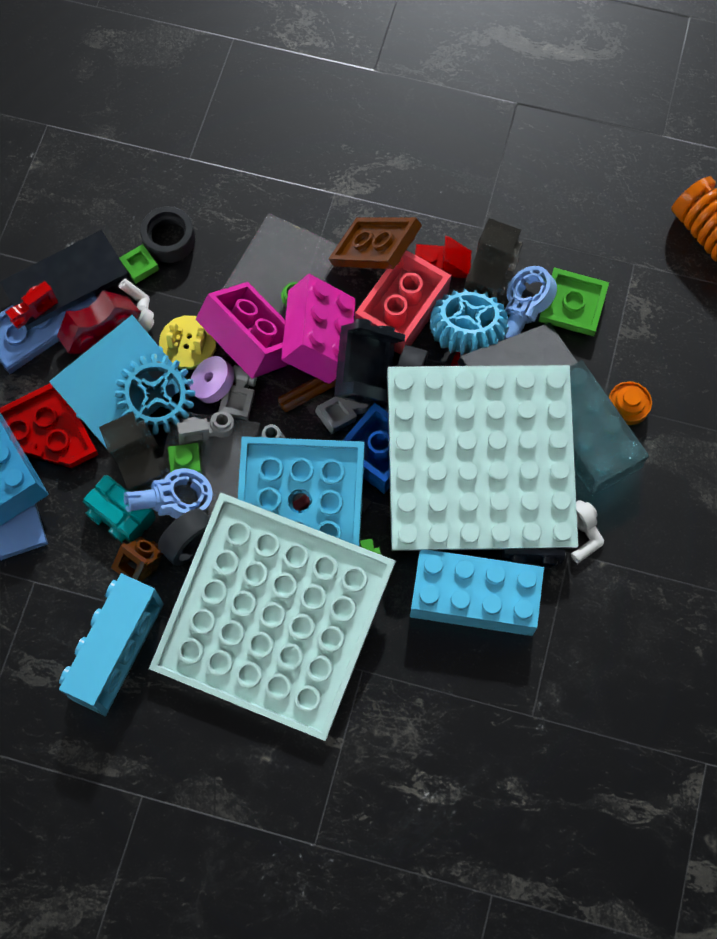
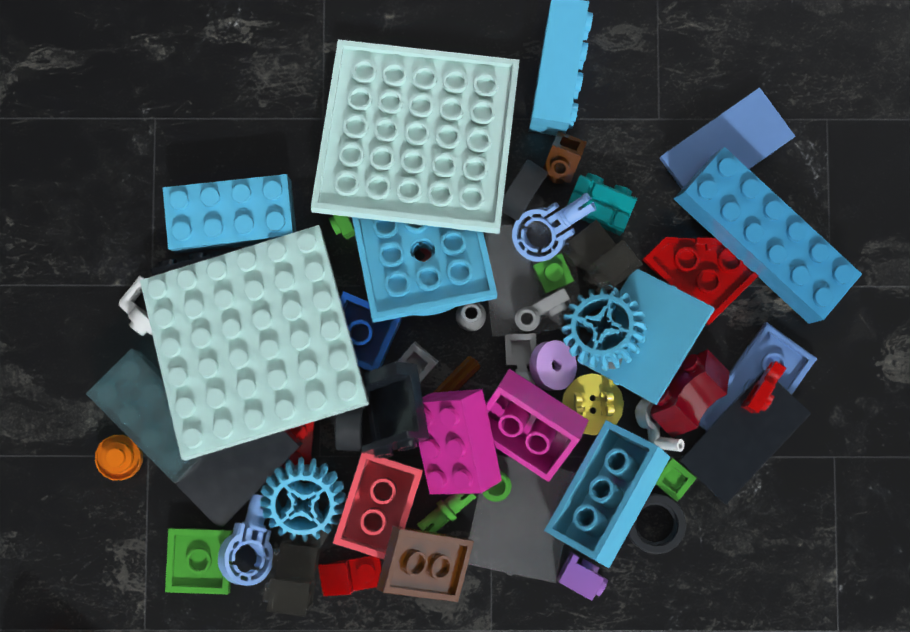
camera: 165 degrees right, 15 degrees up
none -> bright green pin [417,494,477,533]
none -> medium azure brick [544,420,670,568]
none -> medium lavender brick [556,551,608,601]

